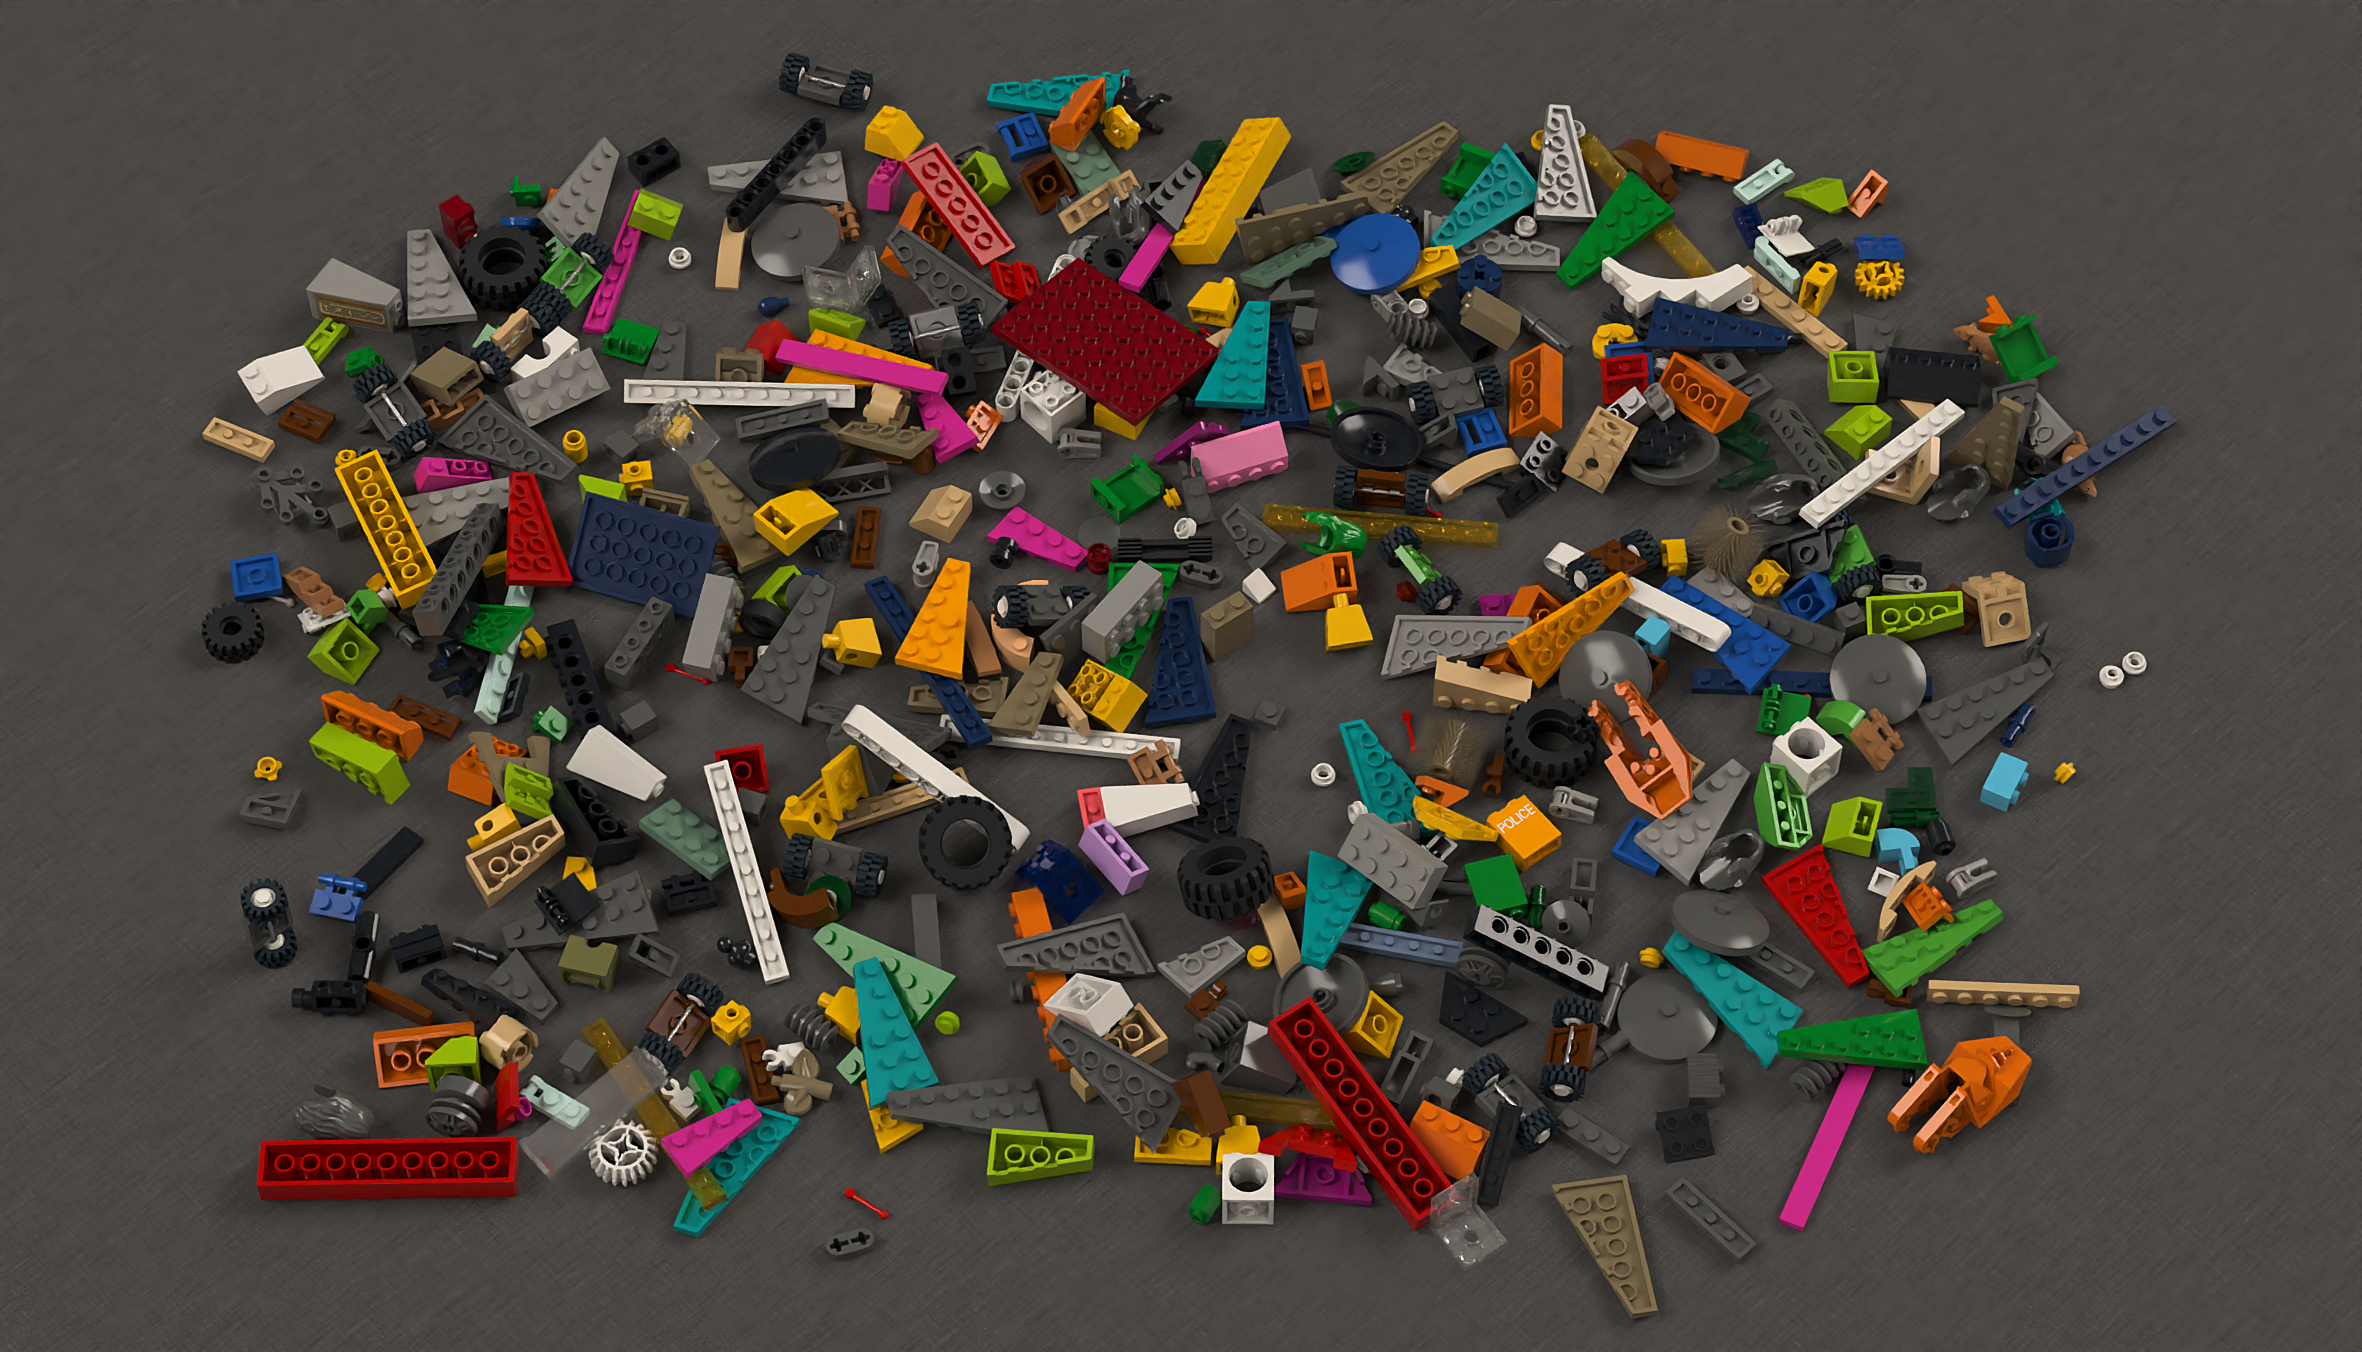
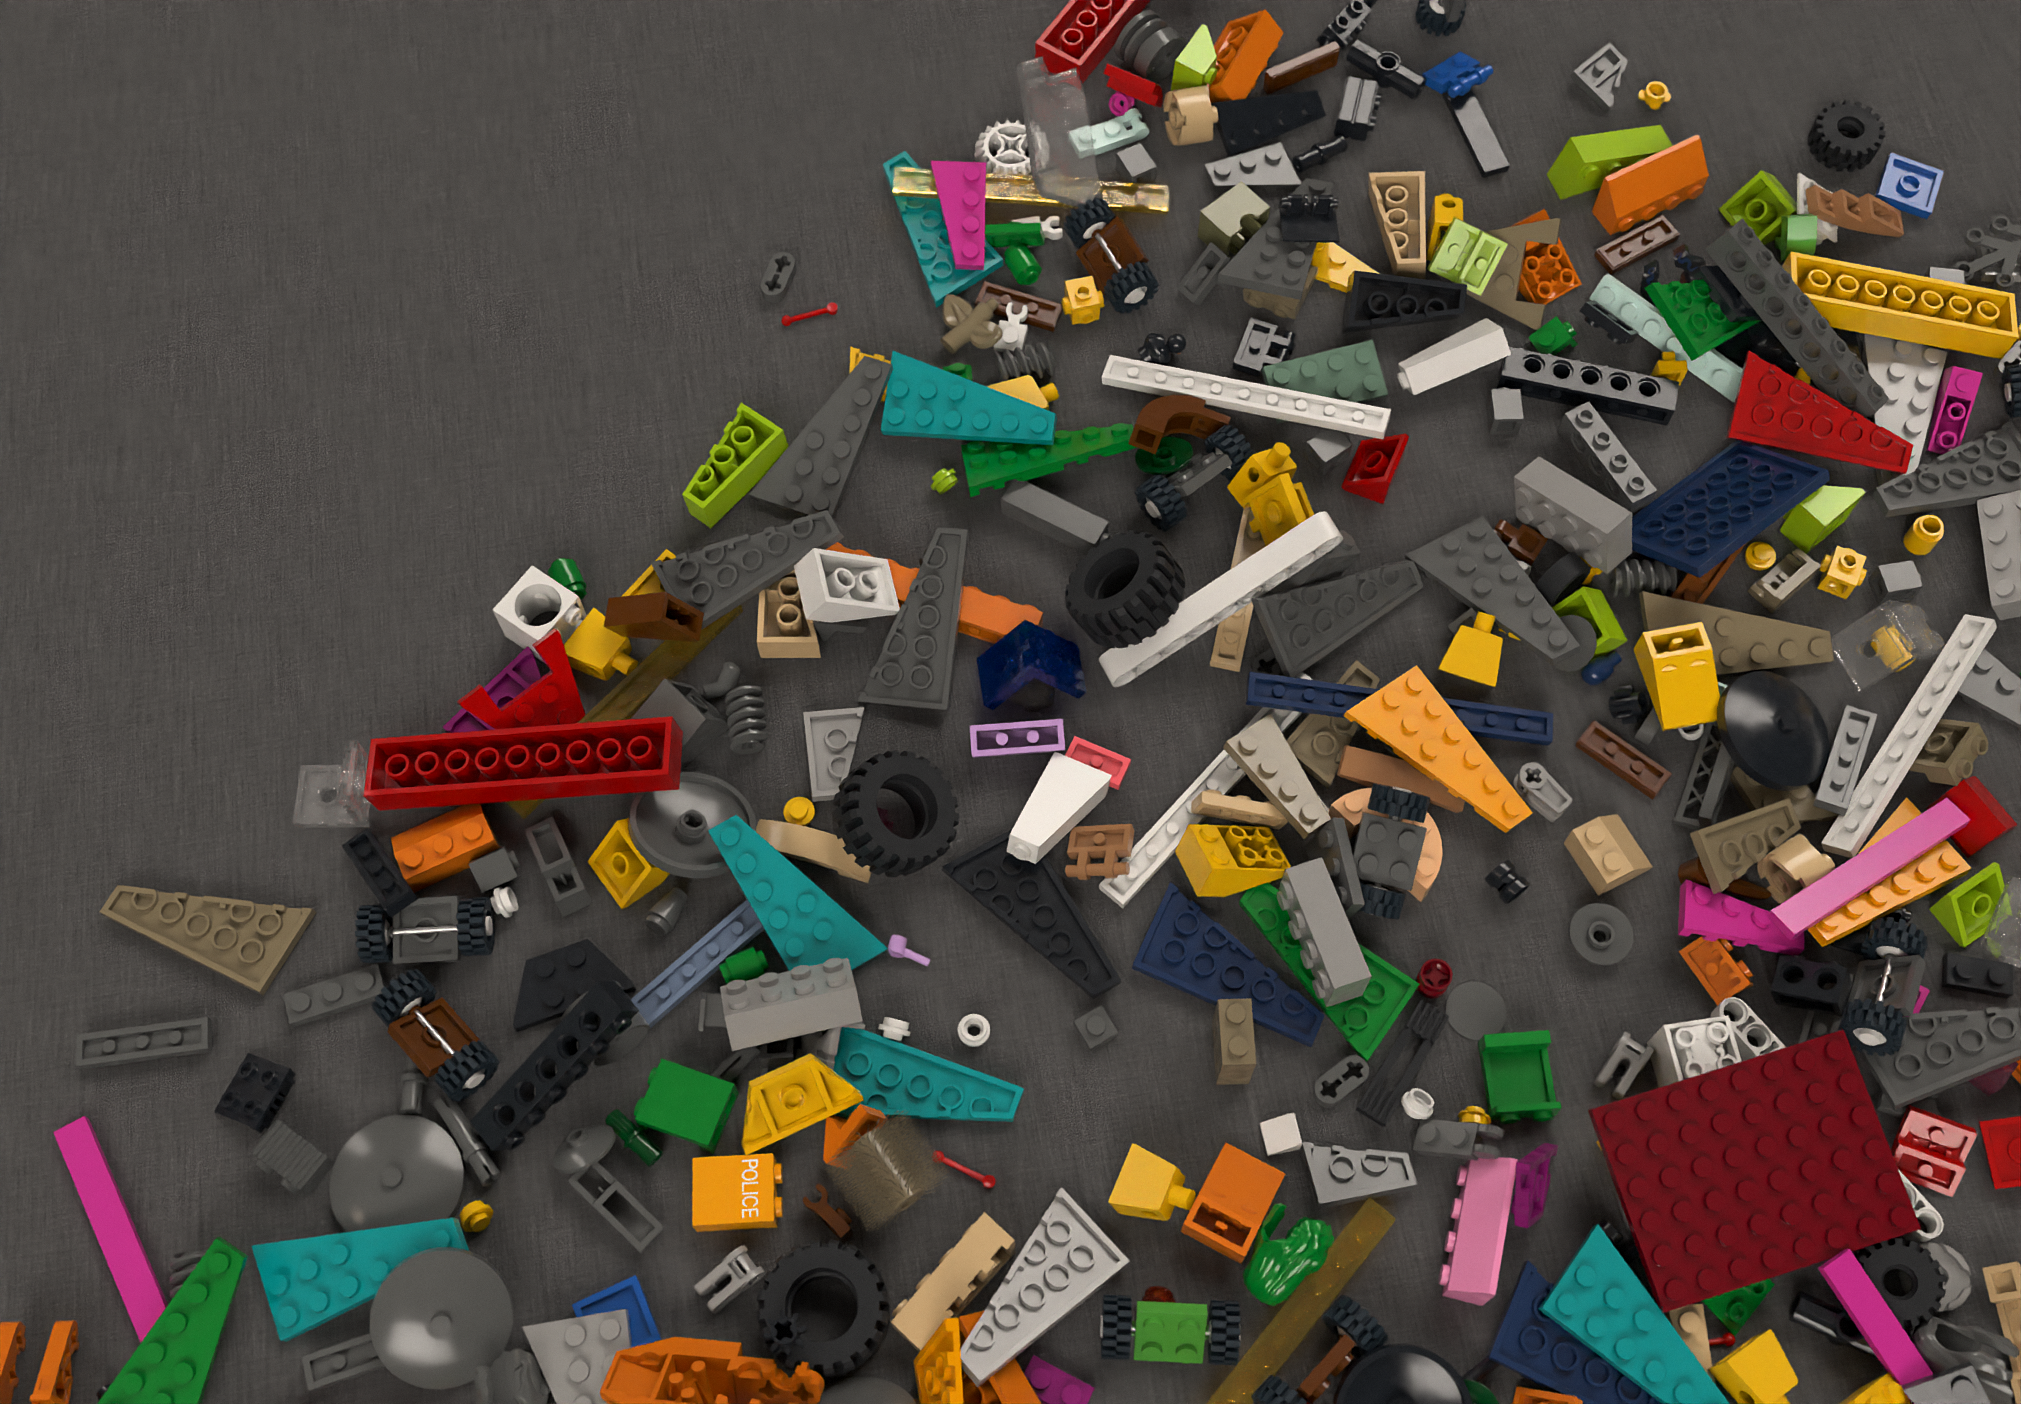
camera: 125 degrees right, 10 degrees up
dark pink wing [987,506,1088,573] -> none
reddish brown plate [1185,980,1228,1022] -> none
orange slope [1274,871,1306,912] -> none
none -> lavender hand [888,935,931,966]

